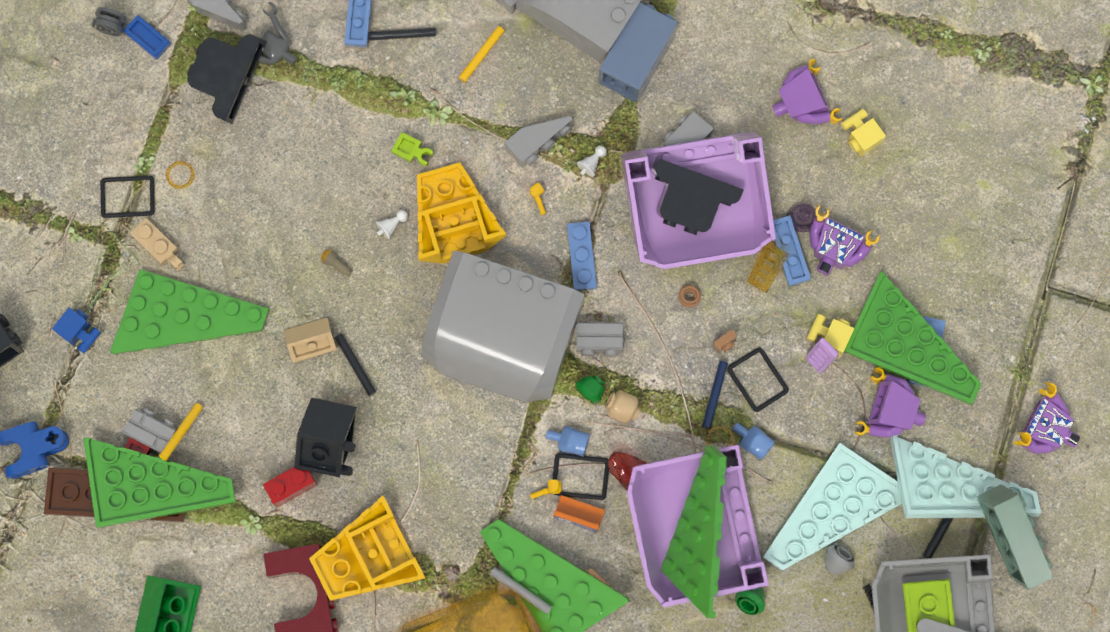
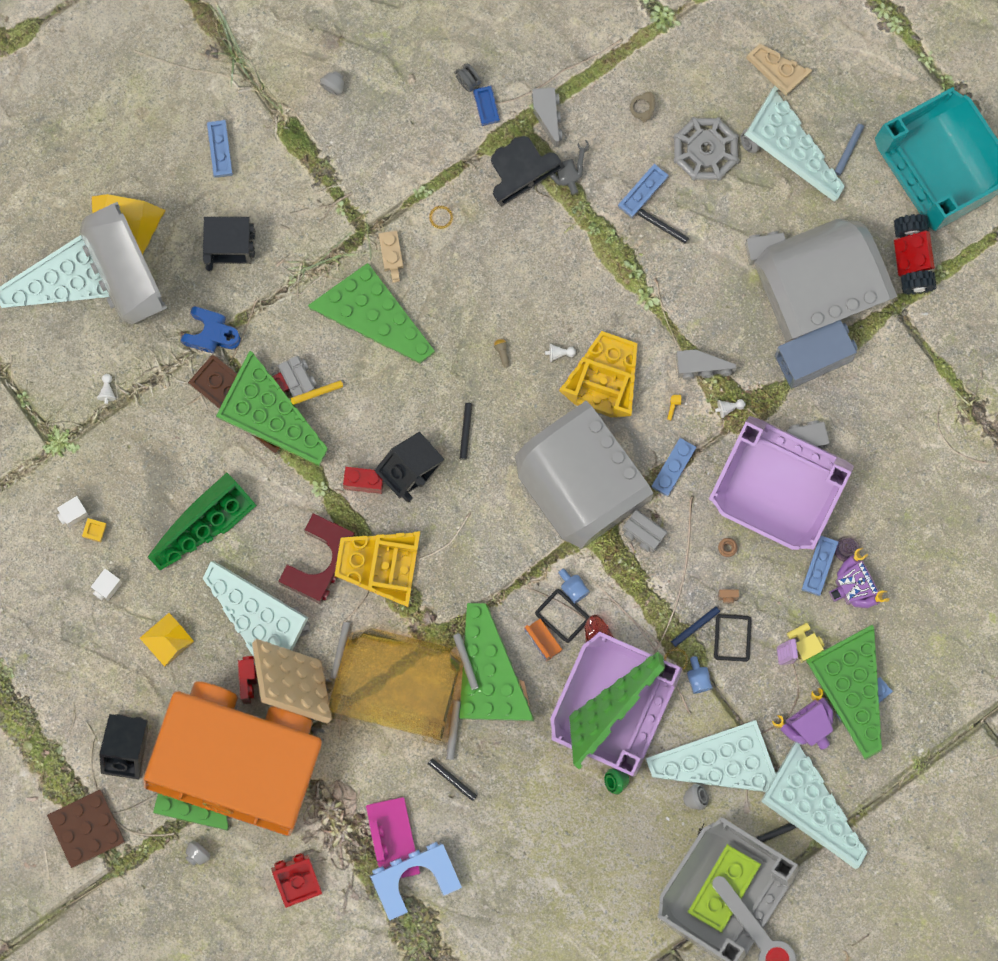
camera: 35 degrees right, 0 degrees up
blue brick [52,308,101,354] -> none
black piece [100,175,155,218] -> none
tan panel [284,318,337,363] -> none
lime plate [391,132,434,167] -> none
yellow bar [458,26,505,83] -> none
yellow hand [530,480,561,499] -> none
green cone [575,375,605,404] -> none
tan head [605,390,641,424] -> none
black brick [652,158,744,235] -> none
clear yellow slope [747,242,789,293] -> none
medium lavender torso [772,59,843,125] -> none
light yellow brick [840,109,886,157] -> none
brick [976,484,1053,590] -> none
torso [1014,382,1080,454] -> none

